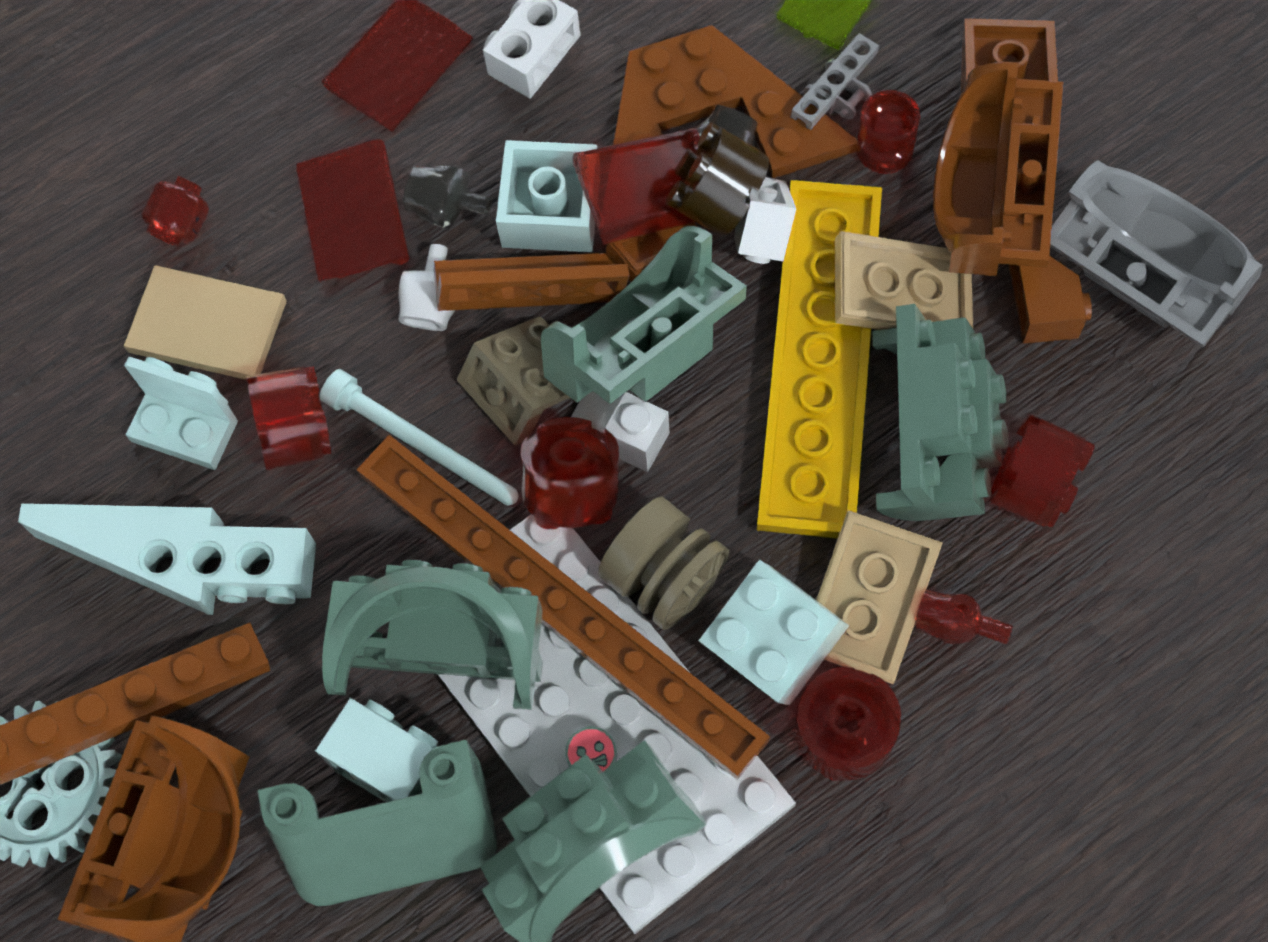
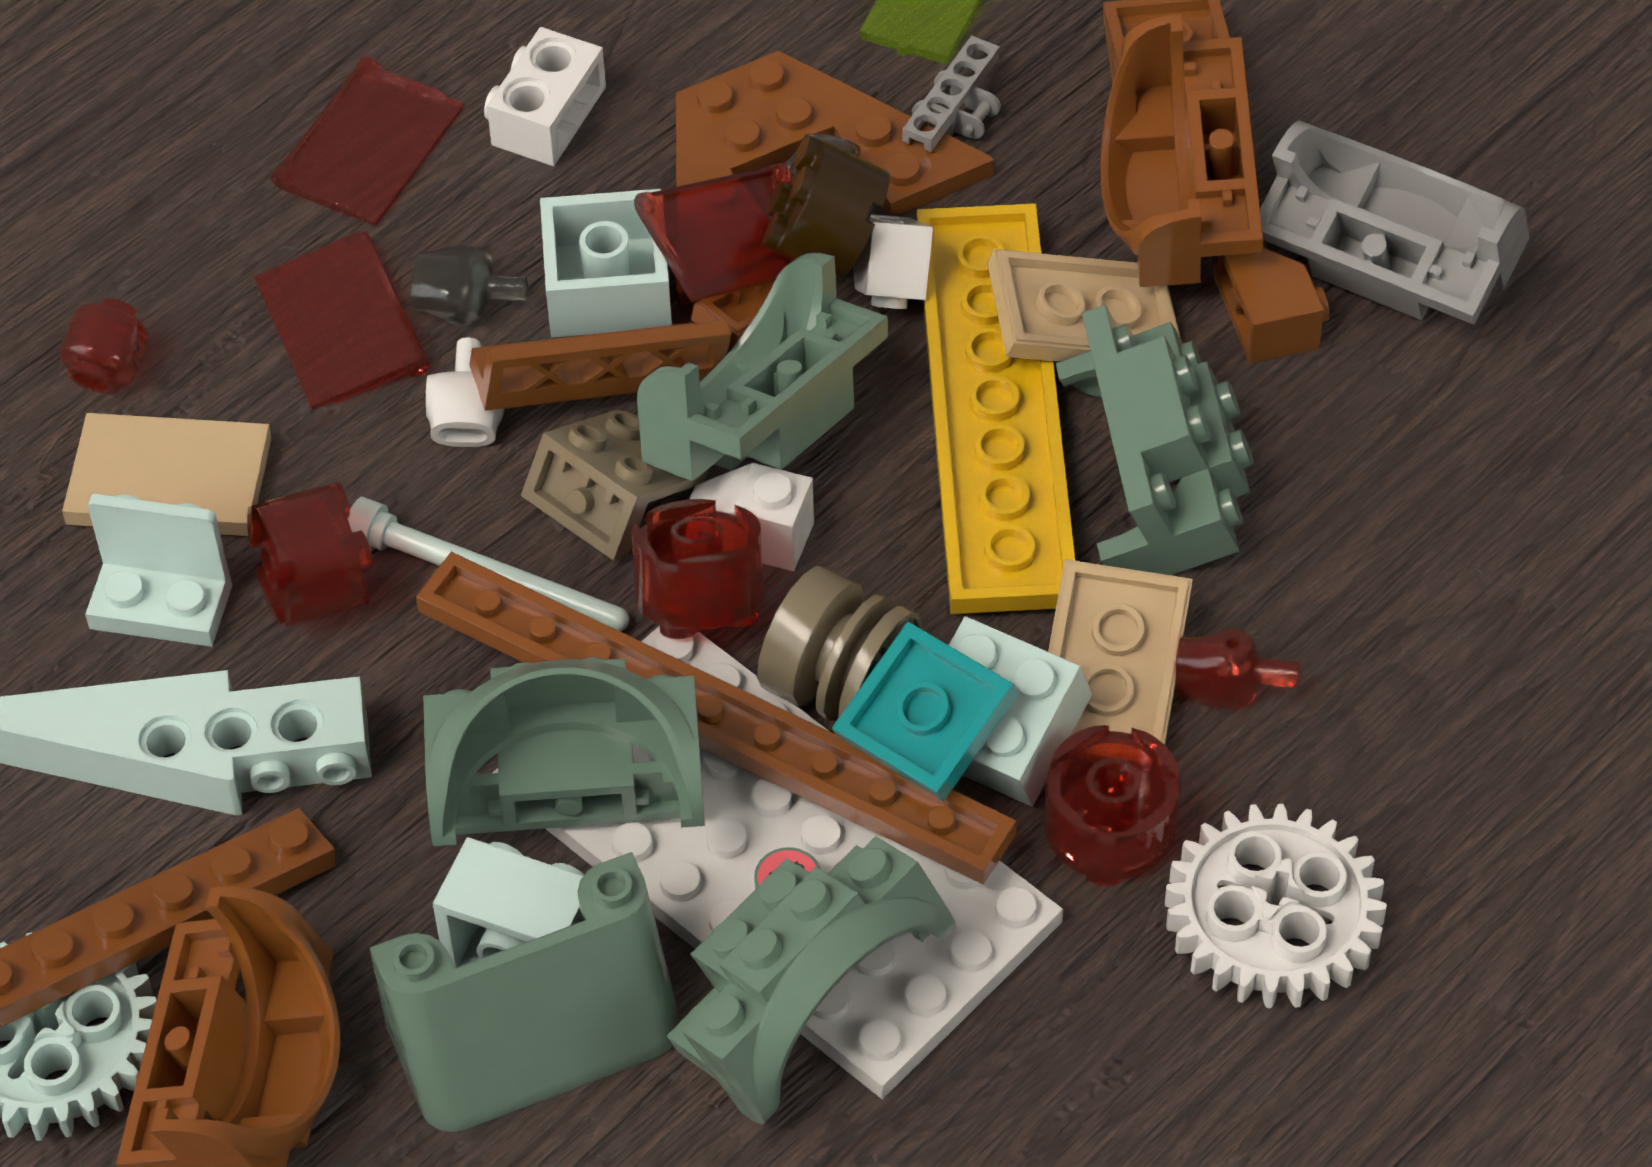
camera: 15 degrees left, 15 degrees down
clear red wheel [857,90,921,174] -> none
clear red brick [988,414,1095,528] -> none
none -> teal plate [831,622,1020,802]
none -> white gear [1165,804,1387,1008]

